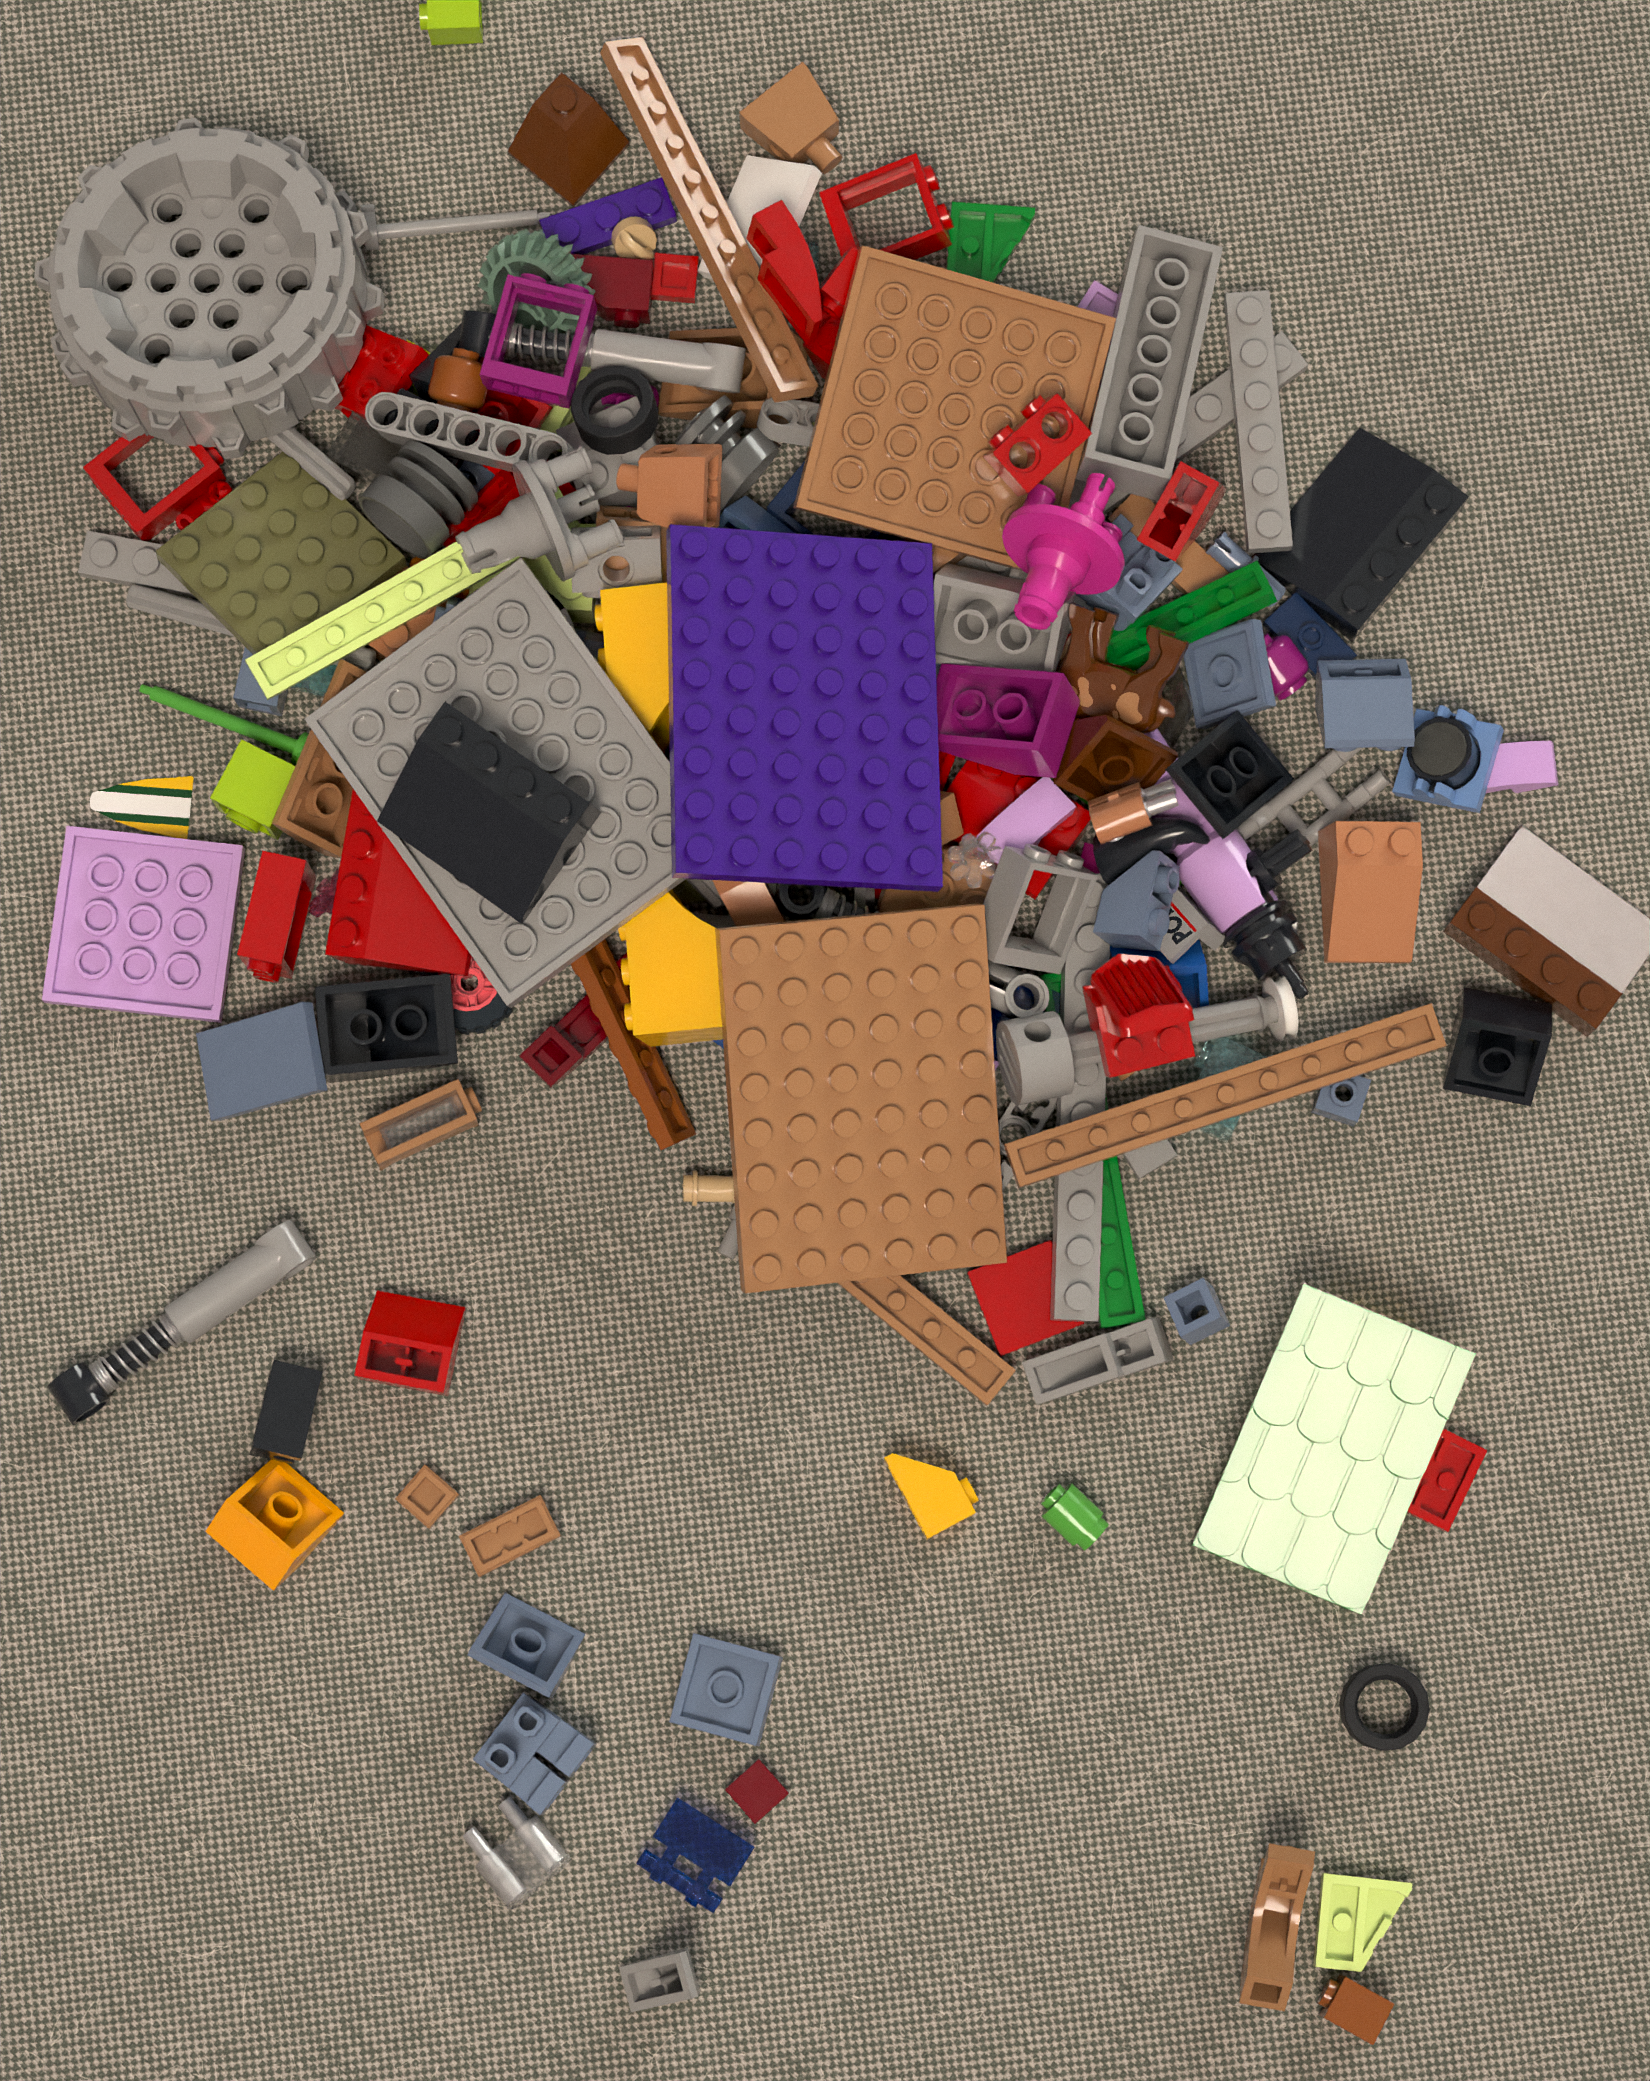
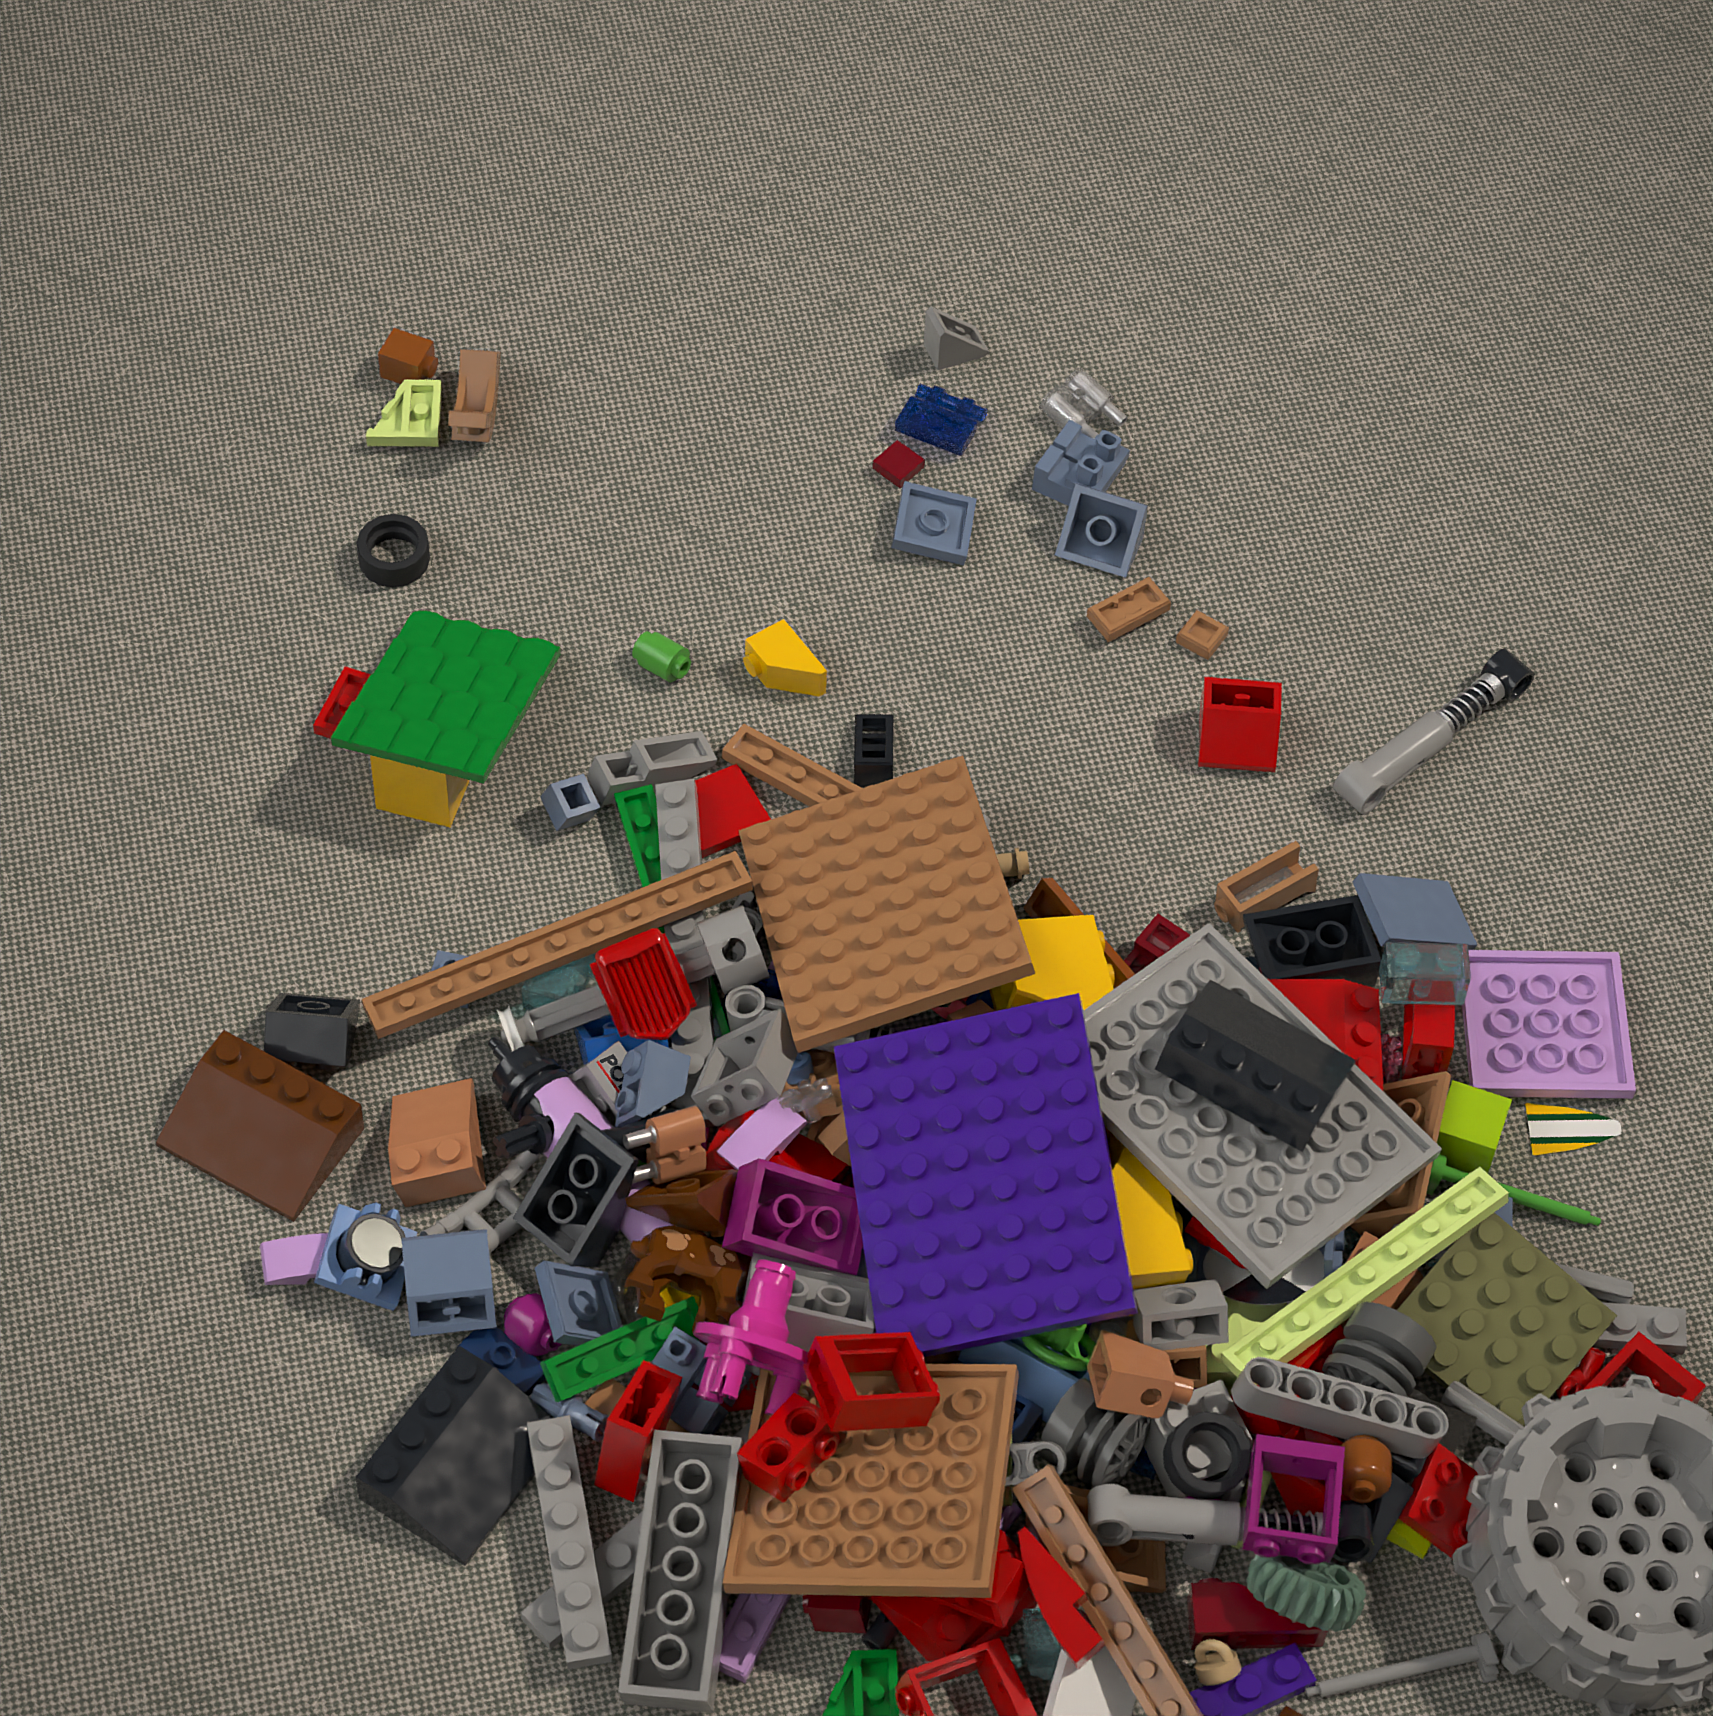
camera: 170 degrees right, 25 degrees down
light orange slope [205,1459,344,1591] -> none
black hinge [249,1360,323,1464] -> none
light grey piece [455,446,625,582] -> none
red plate [651,253,699,304] -> none
none -> red window [803,1332,940,1432]
none -> black slope [854,714,894,787]
none -> clear light blue brick [1379,942,1471,1005]

